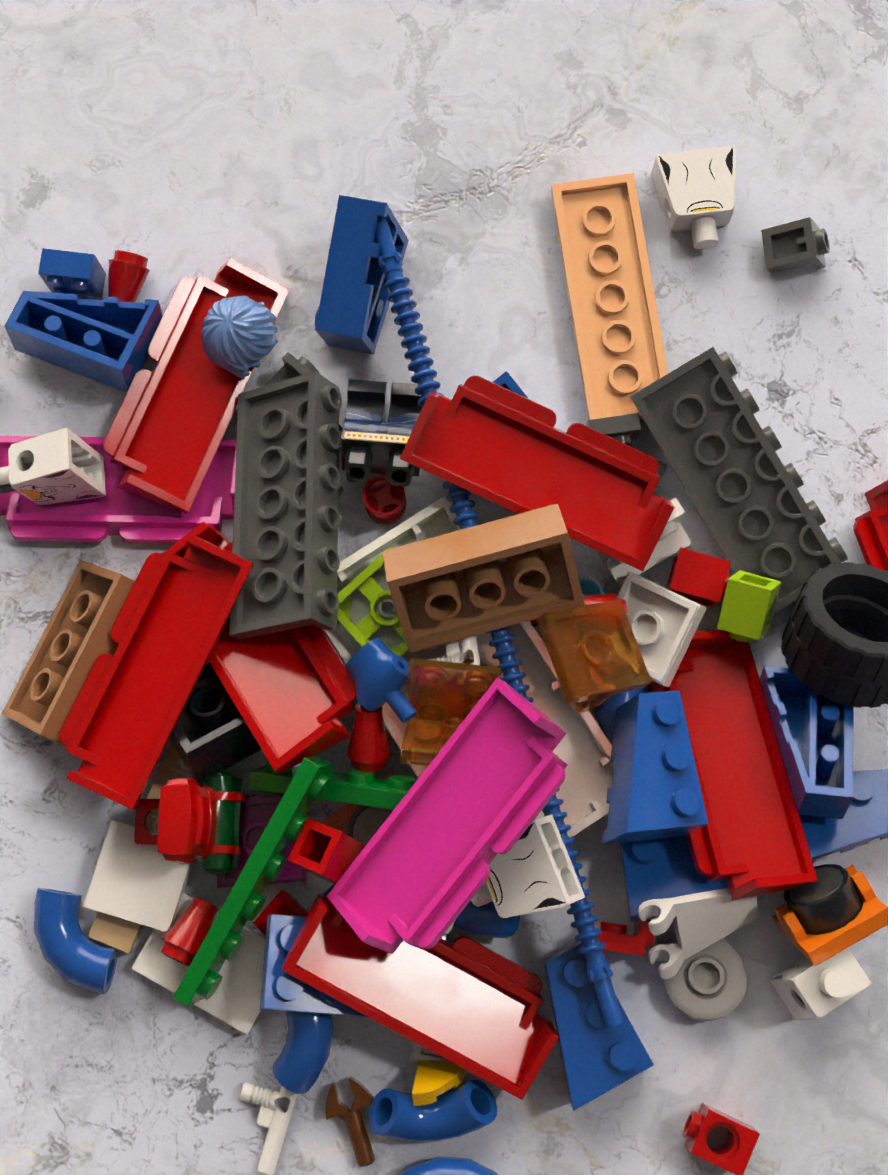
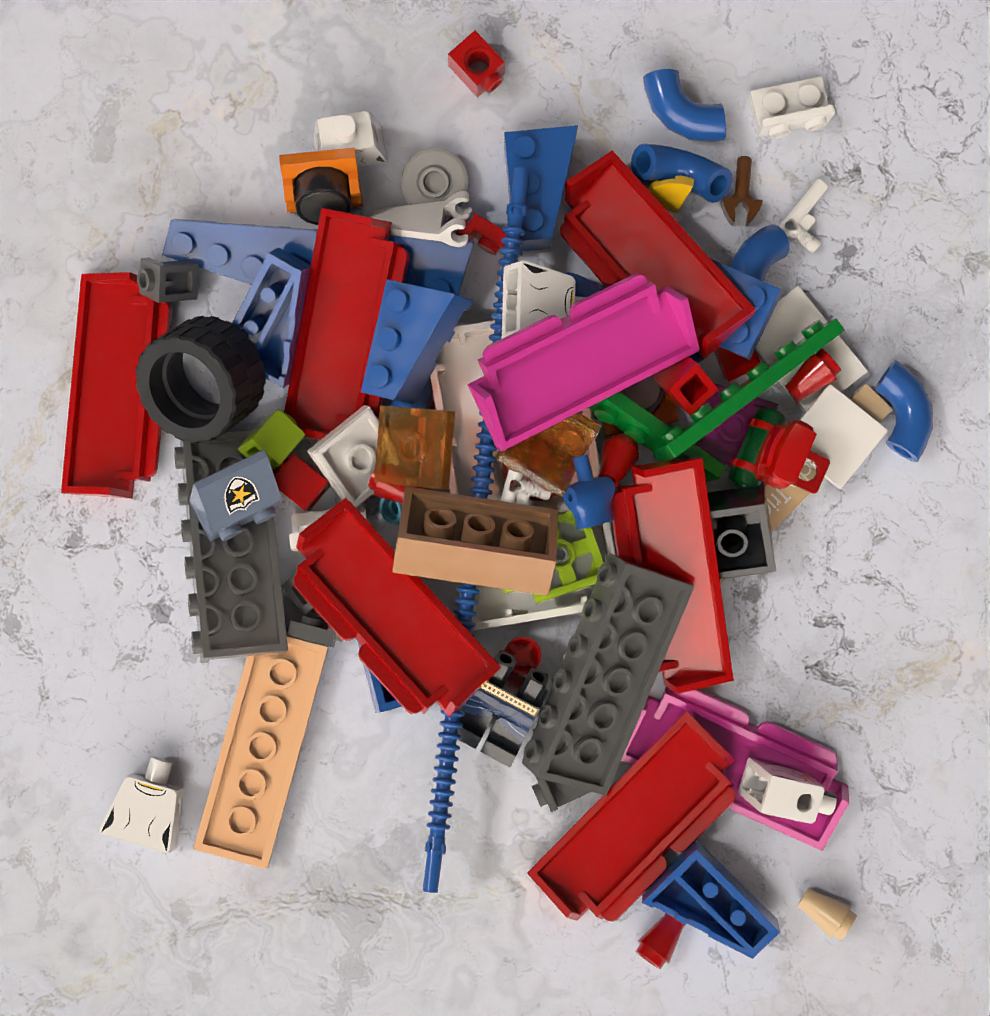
camera: 165 degrees left, 5 degrees up
medium nougat slope [2,560,135,747] -> none
blue piece [38,248,106,299] -> none
red slope [59,533,254,810] -> none
medium blue hair [200,296,278,379] -> none
blue wedge [315,195,409,355] -> none
dark grey bracket [761,217,830,274] -> none
none -> sand blue slope [189,450,282,541]

